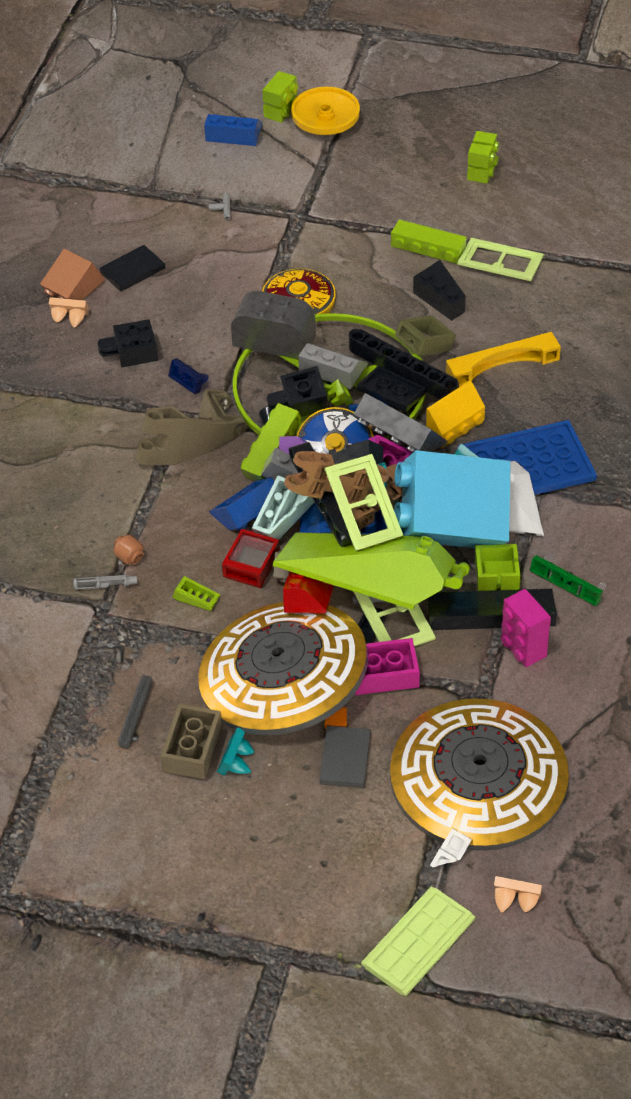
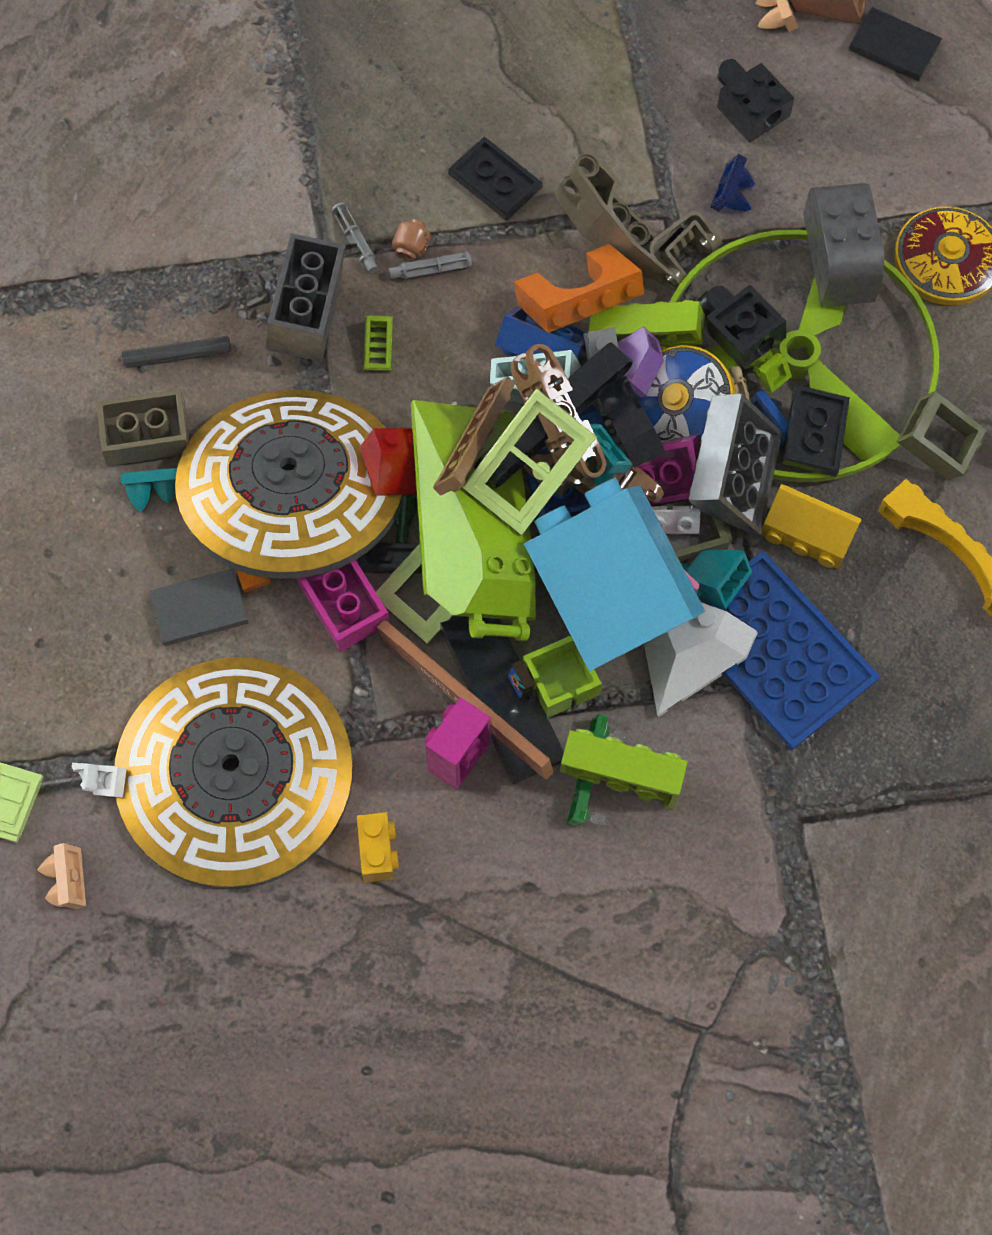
camera: 65 degrees right, 20 degrees up
red window [222,529,280,588] -> none
light grey slope [298,343,368,389] -> none
black beam [349,328,459,399] -> none
none -> flat silver brick [266,233,345,361]
none -> yellow brick [357,812,399,883]
none -> nougat tile [377,620,553,780]
none -> light grey piece [389,252,472,279]
none -> medium nougat plate [433,376,515,496]
none -> black tile [448,136,543,221]
none -> dark brown tile [507,660,535,700]
none -> orange arch [514,244,644,333]
none -> lime wedge [559,729,688,810]

